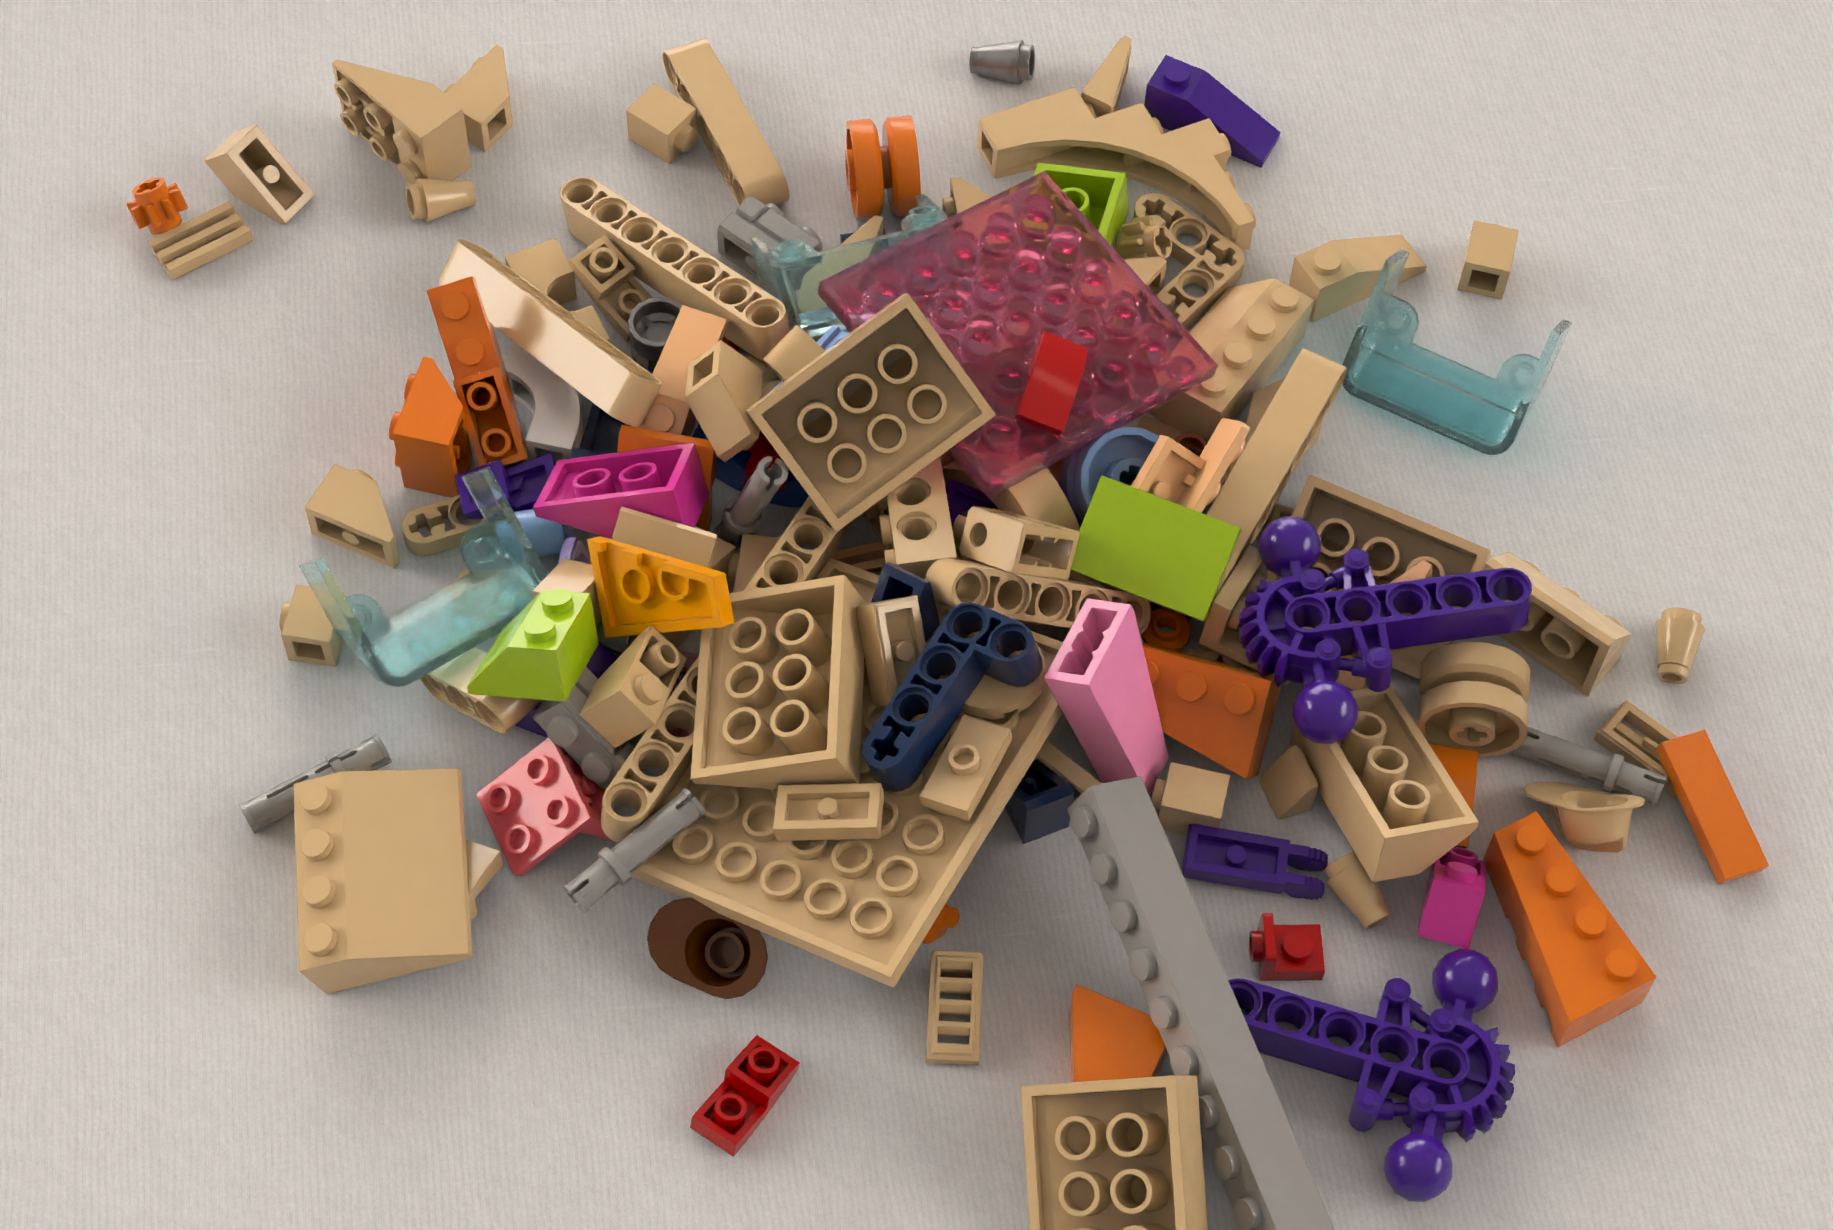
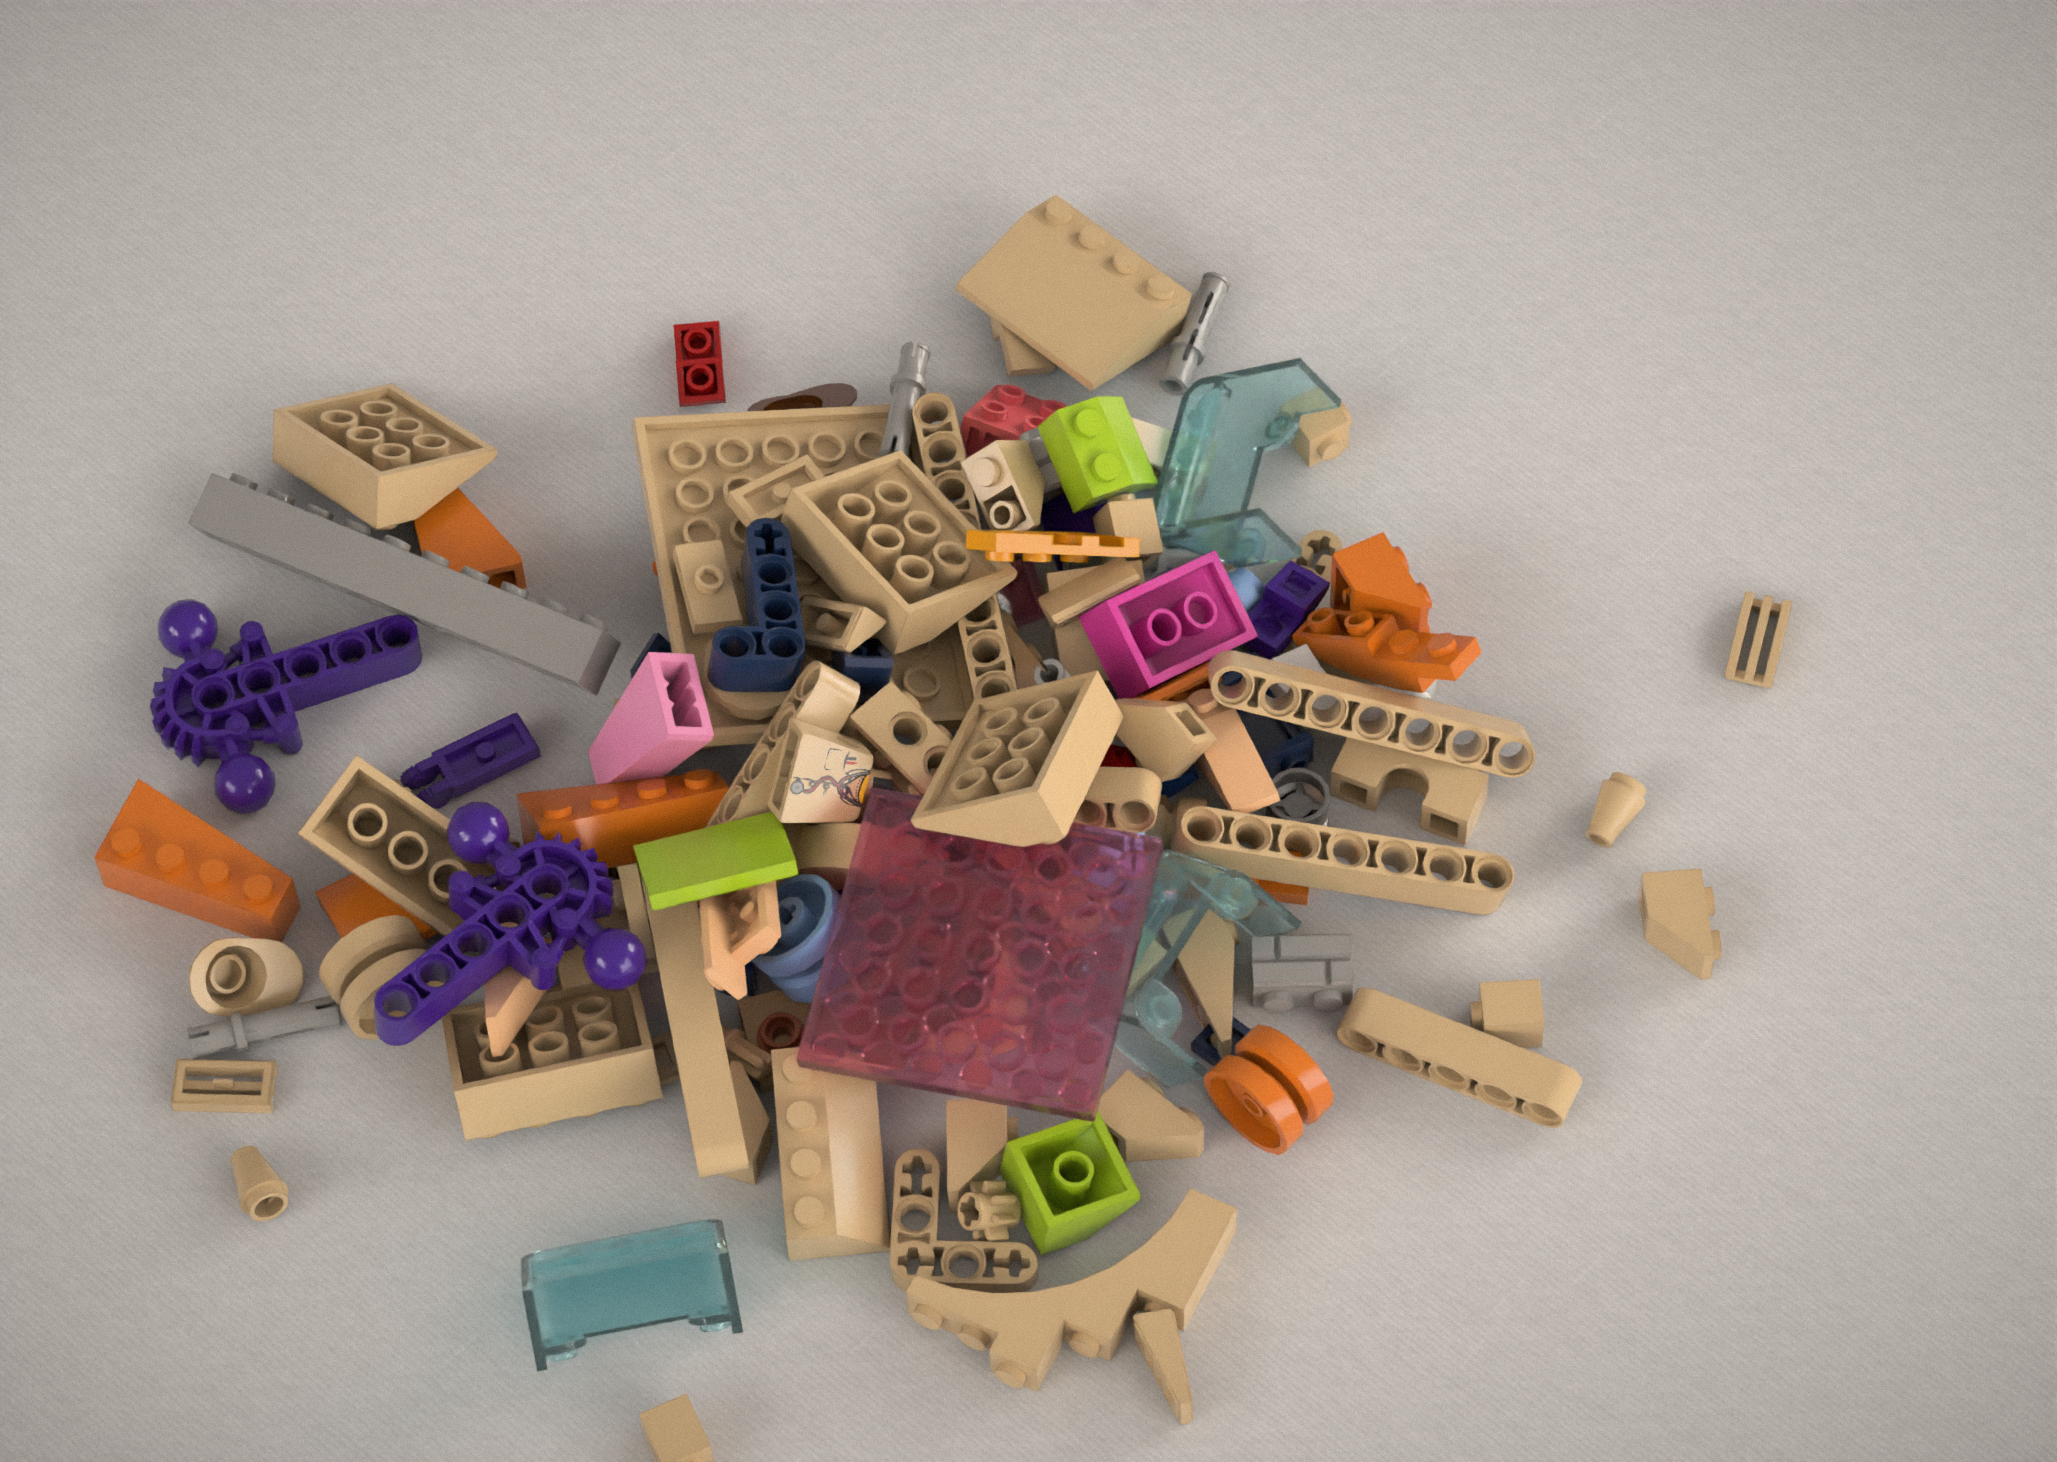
camera: 145 degrees right, 0 degrees up
orange gear [126,178,188,234] -> none
tan slope [204,125,315,224] -> none
tan slope [305,464,400,569] -> none
tan slope [332,59,472,184] -> none
tan slope [569,235,653,342] -> none
tan slope [926,950,983,1066] -> none
flat silver cone [969,40,1035,84] -> none
red slope [1014,331,1089,436] -> none
dark purple slope [1144,55,1281,168] -> none
tan brick [1152,762,1230,836] -> none
red bracket [1249,913,1325,981] -> none
tan slope [1289,235,1427,323] -> none
dark pink slope [1418,847,1486,949] -> none
tan slope [1483,552,1631,696] -> none
orange tile [1655,729,1769,885] -> none

